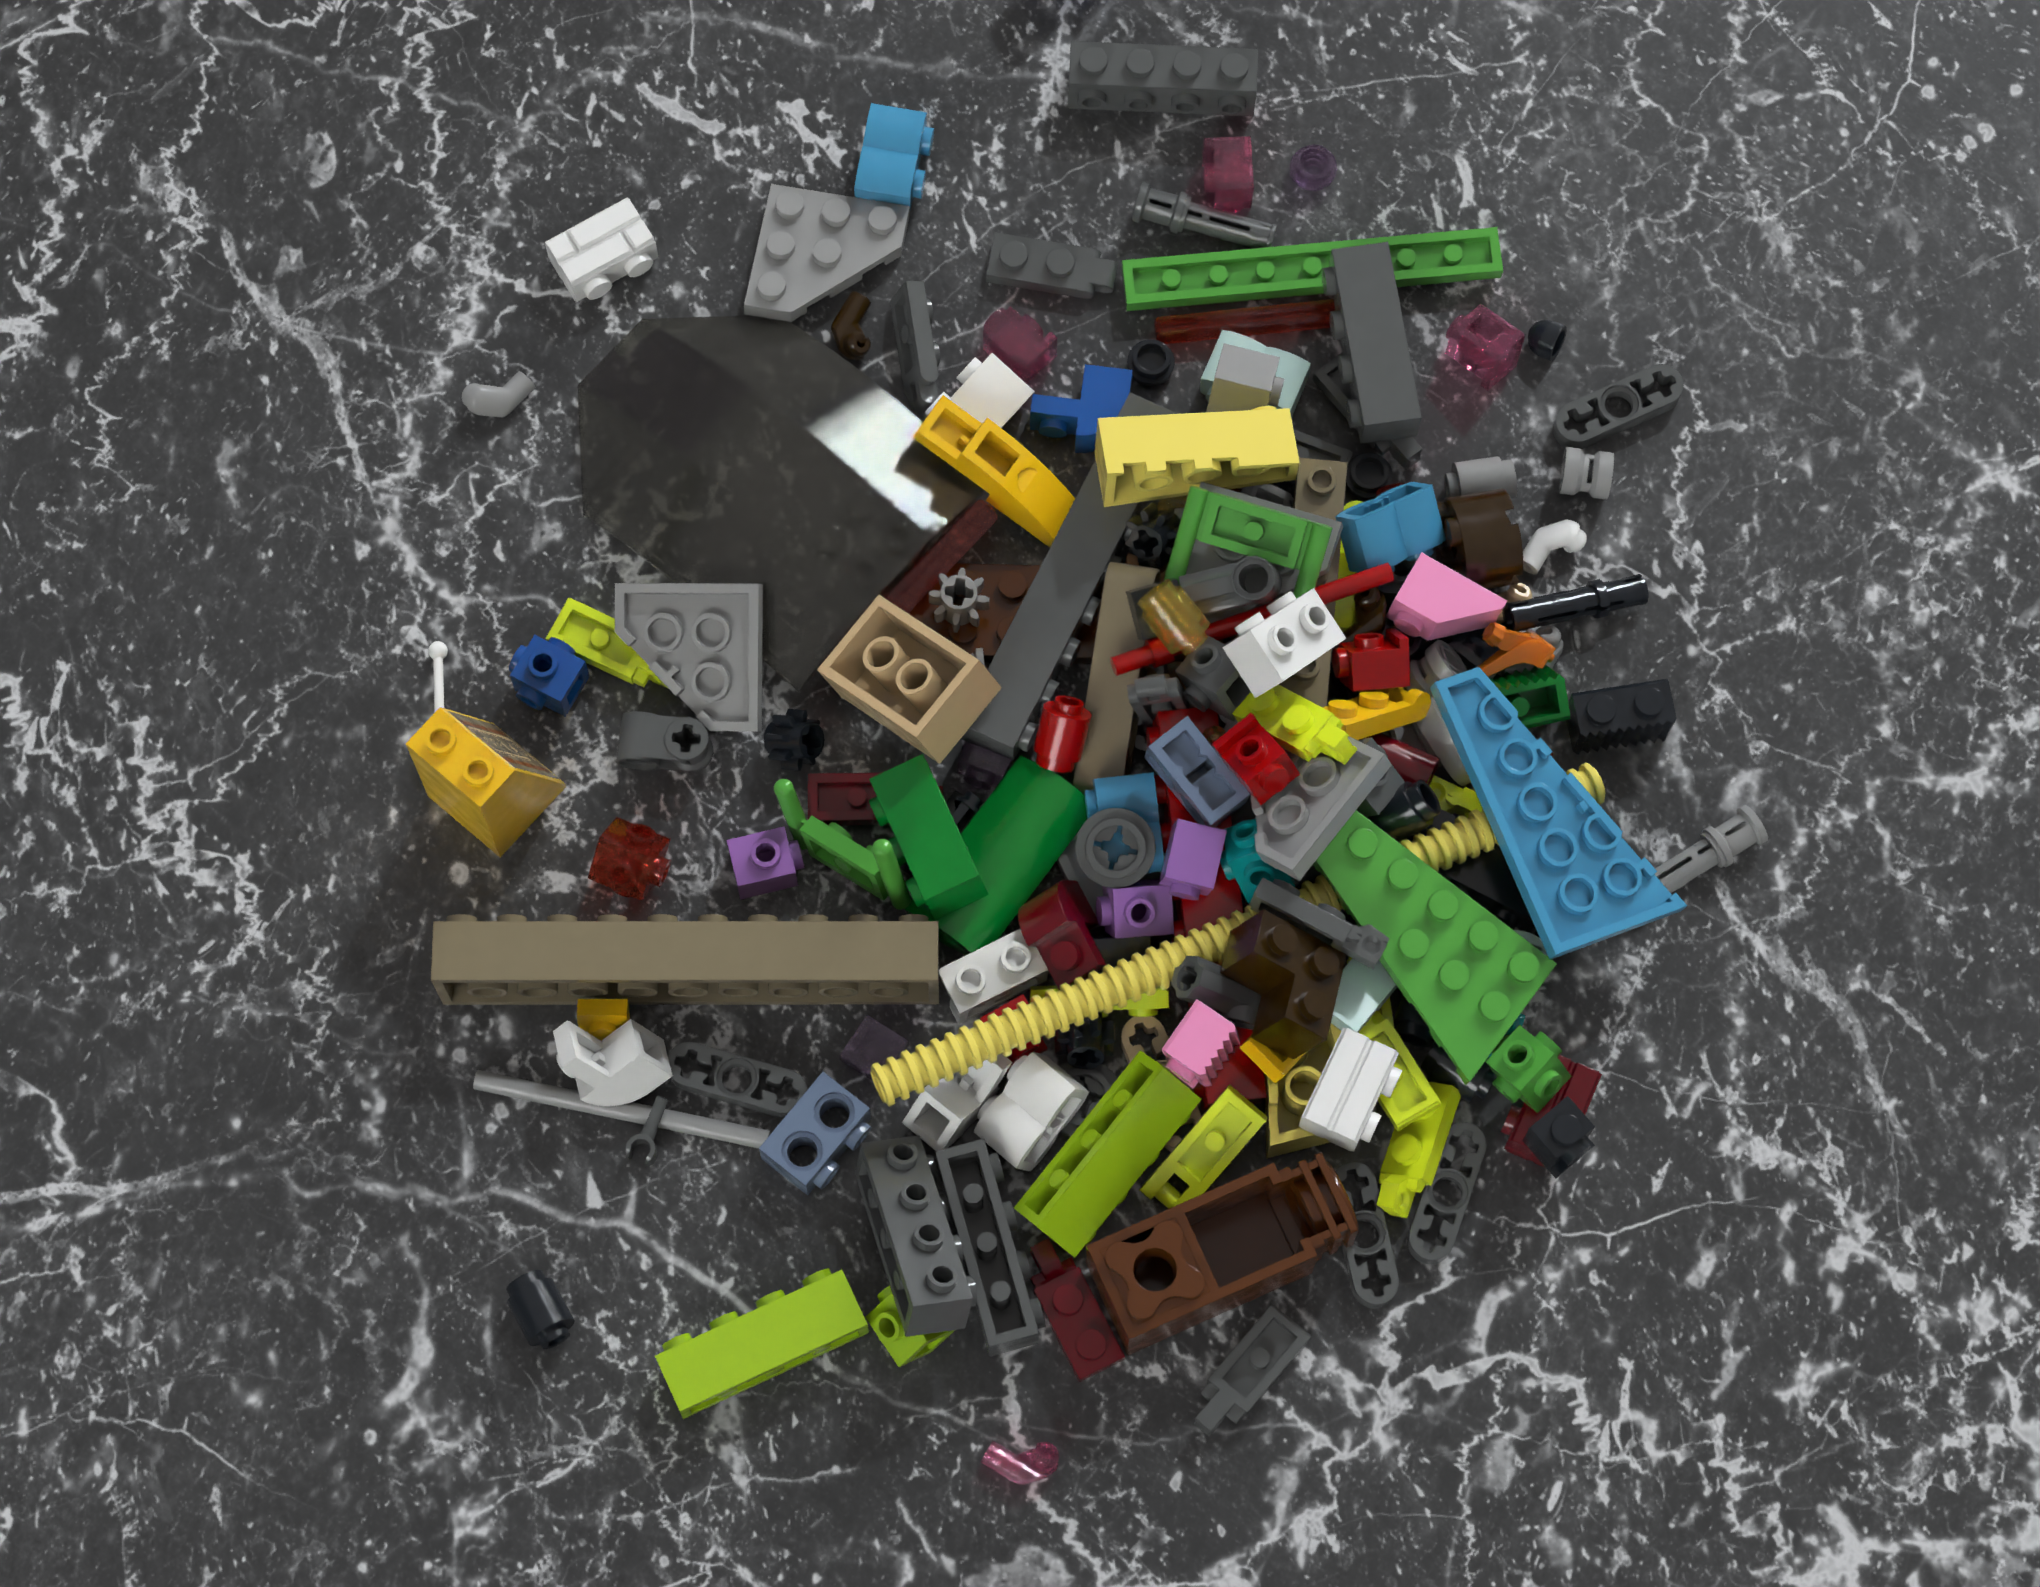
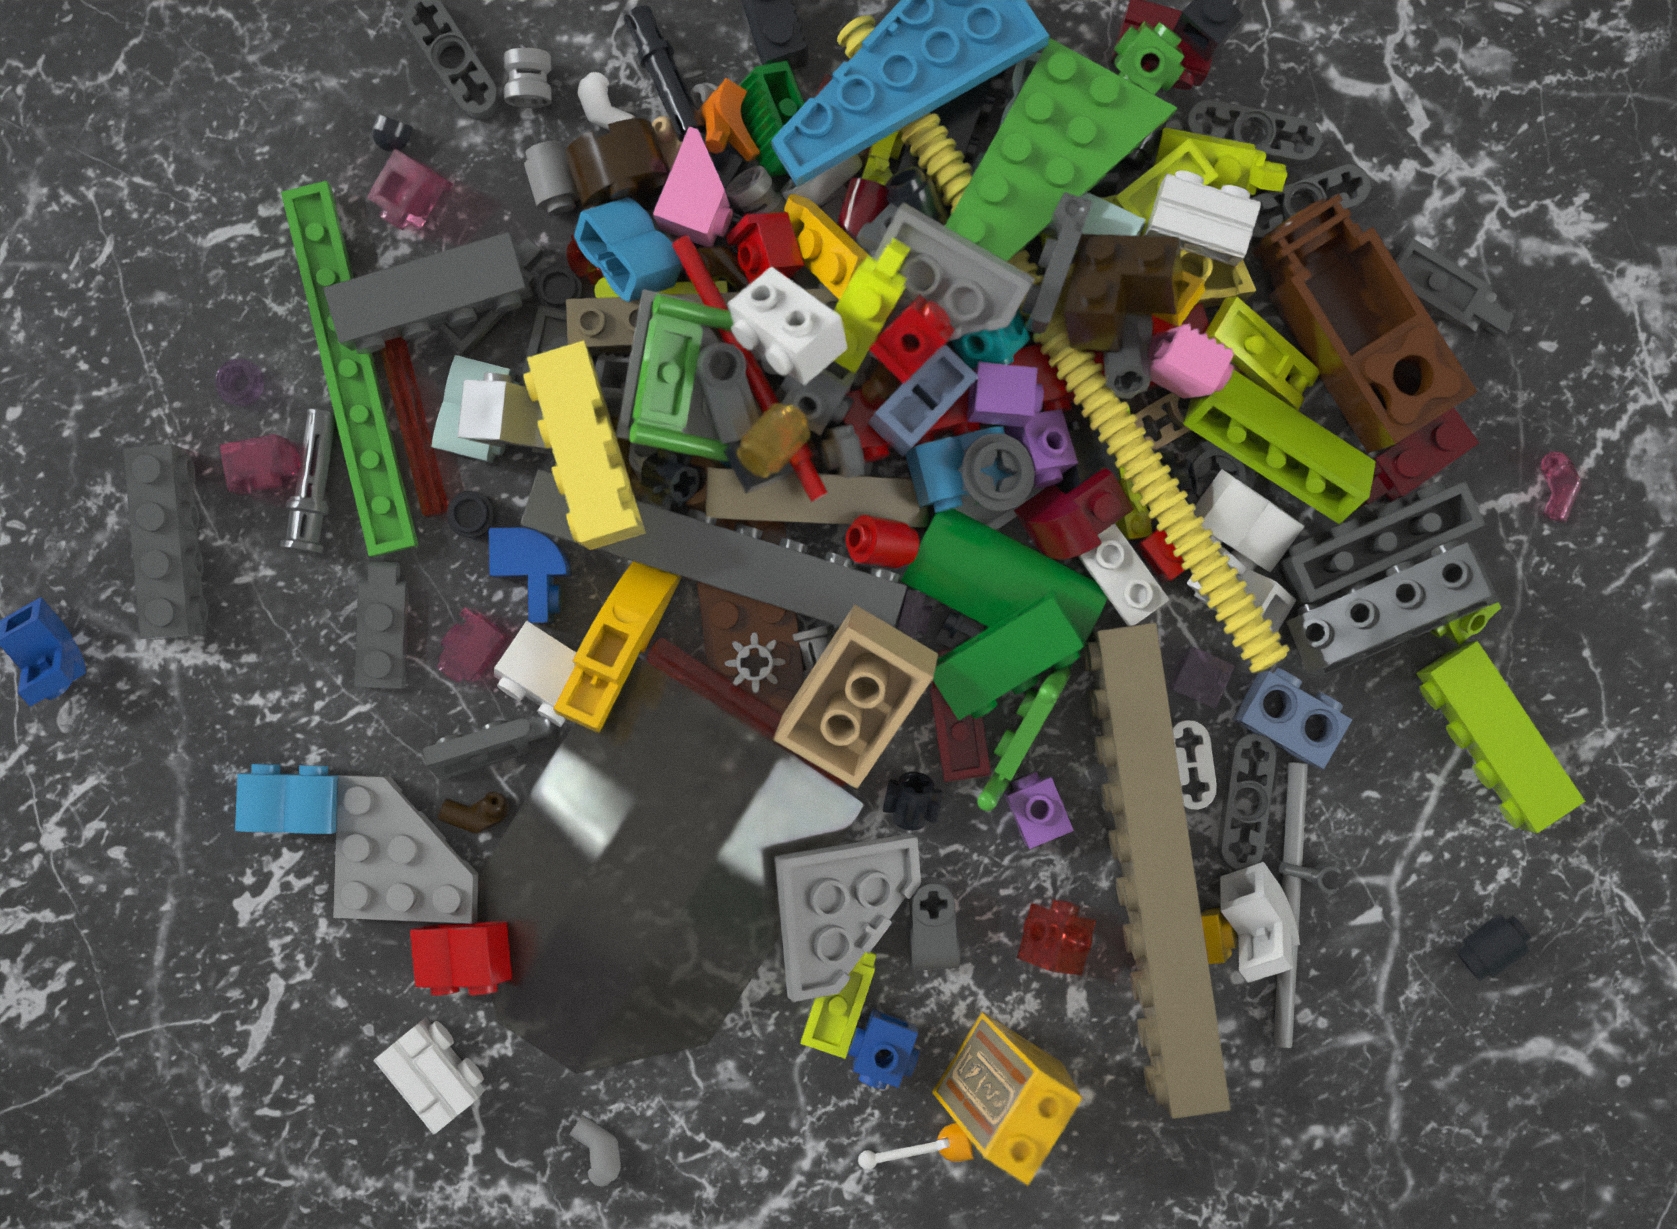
camera: 100 degrees left, 15 degrees up
none -> red brick [410,921,512,996]
none -> white beam [1172,720,1217,810]

